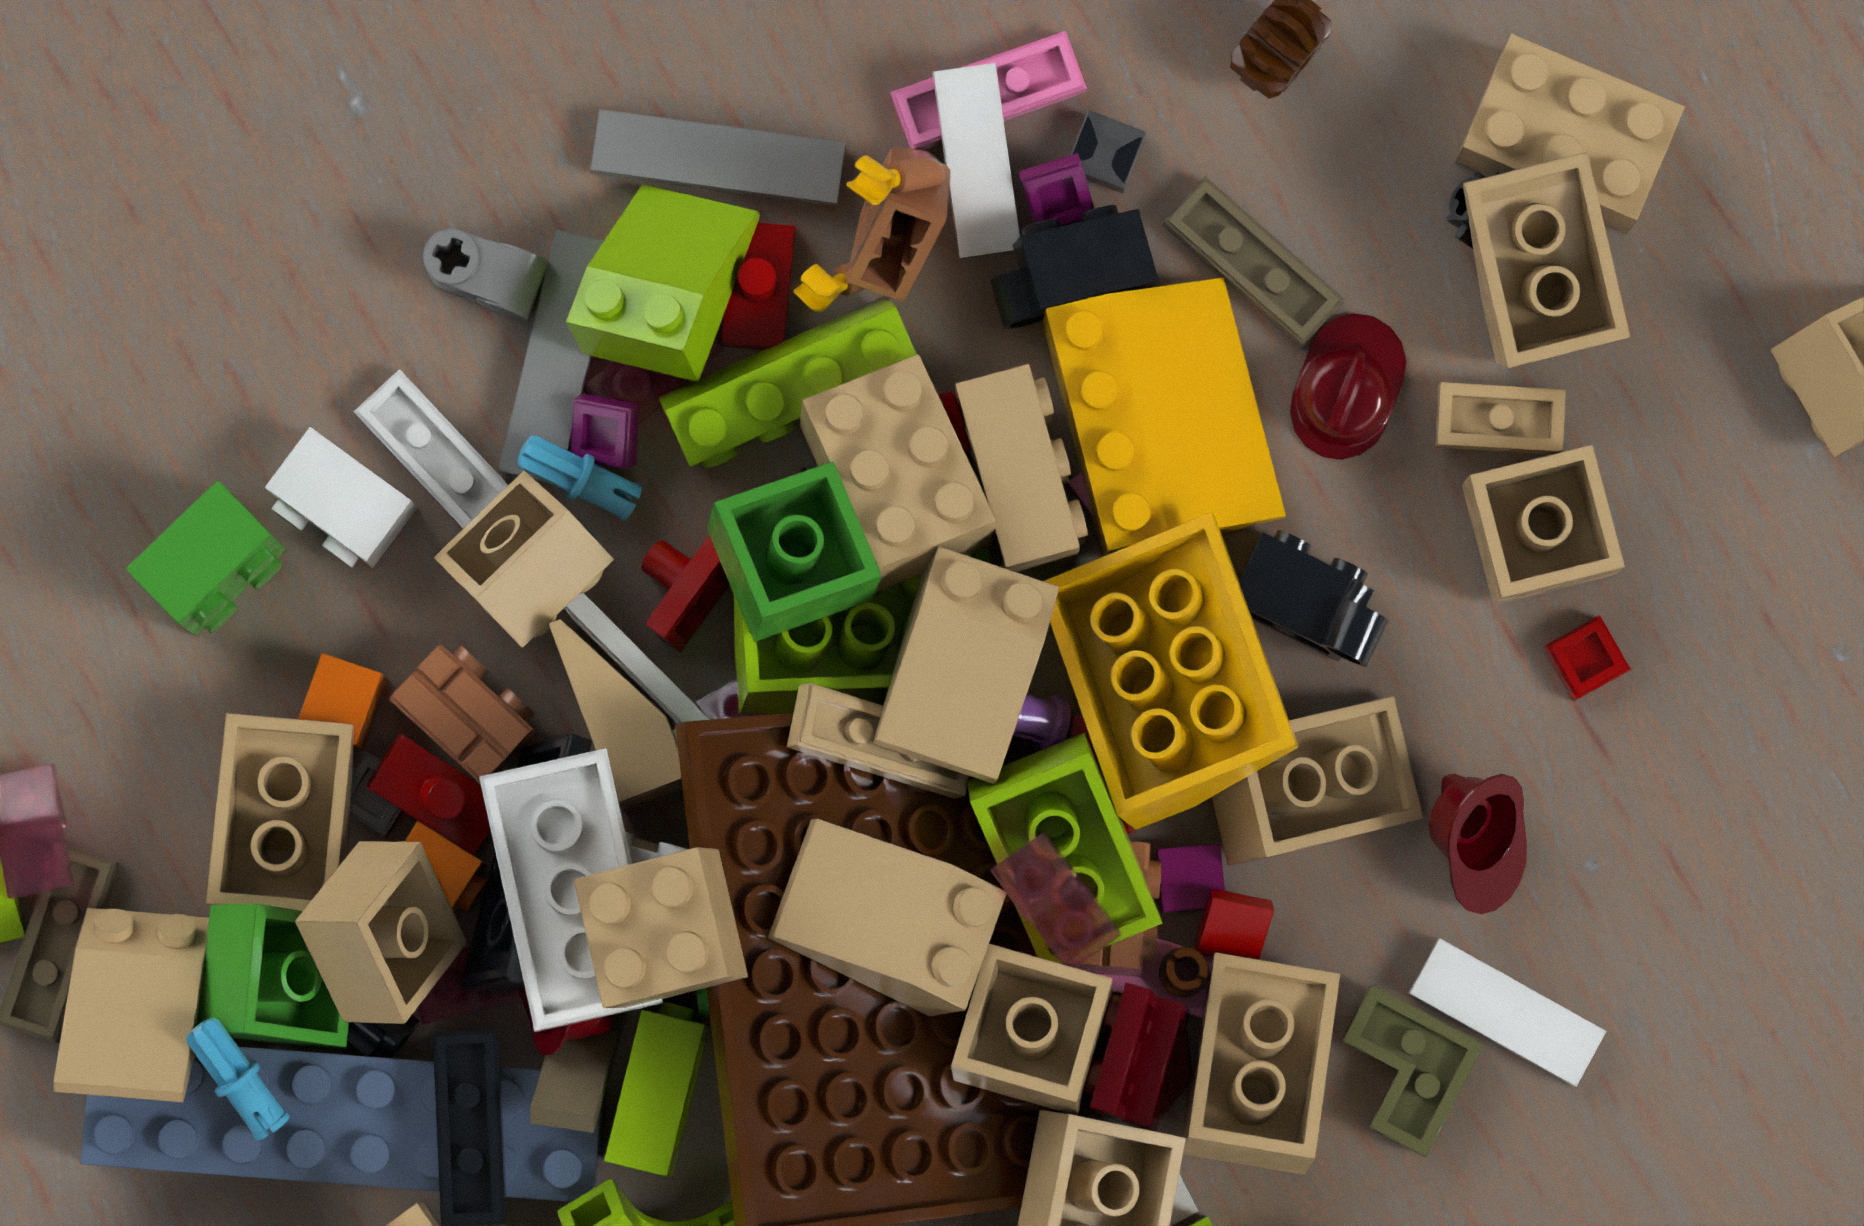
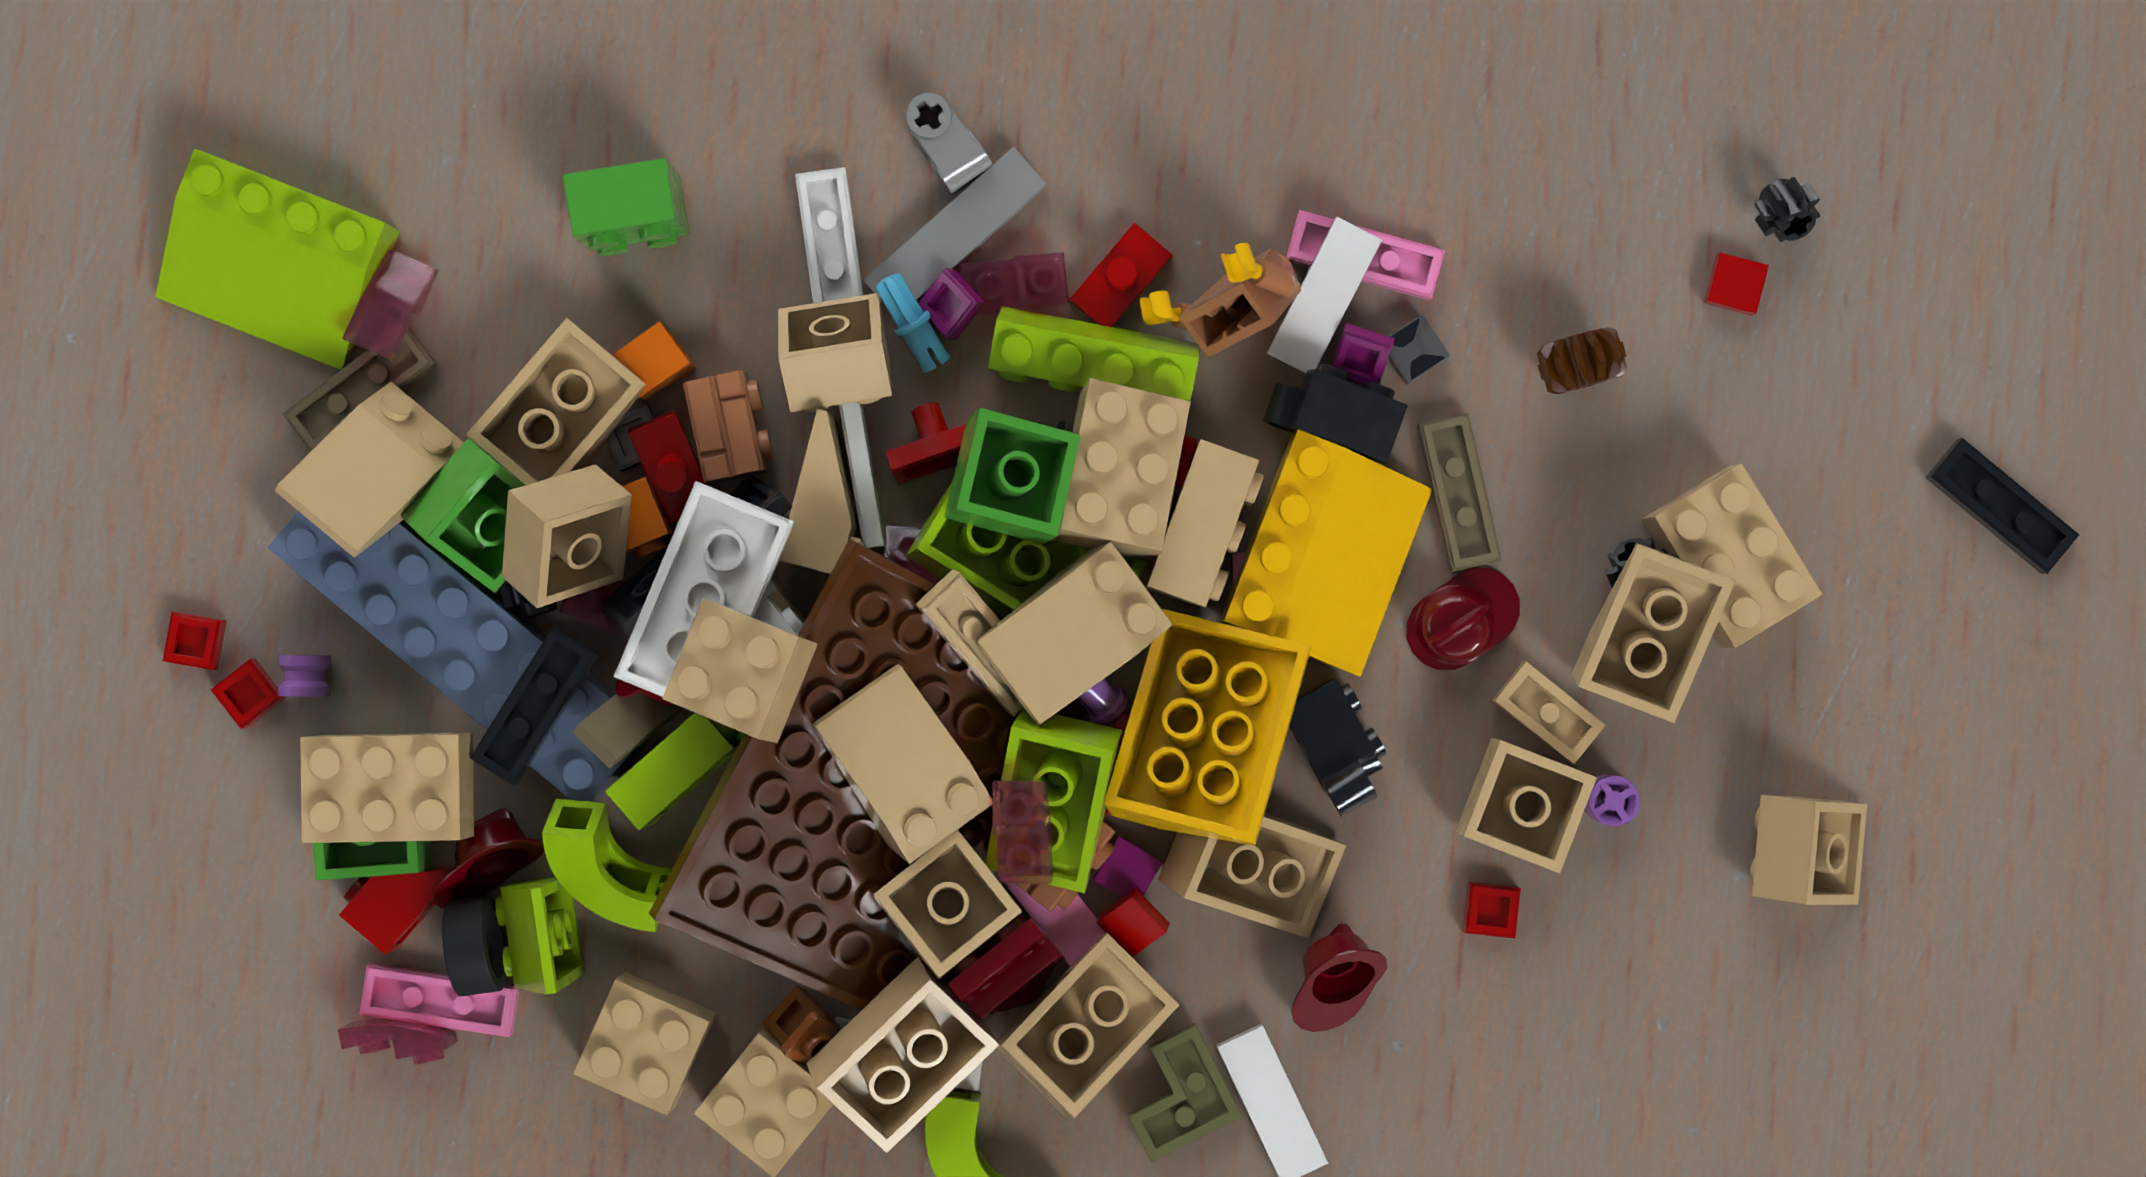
camera: 40 degrees right, 5 degrees up
medium azure axle [186,1018,290,1141] -> none
white brick [265,427,417,568] -> none
lime slope [566,184,760,382] -> none
light grey tile [590,109,846,207] -> none
reddish brown pin [1159,947,1209,998] -> none
none -> medium lavender wheel [1585,774,1640,826]

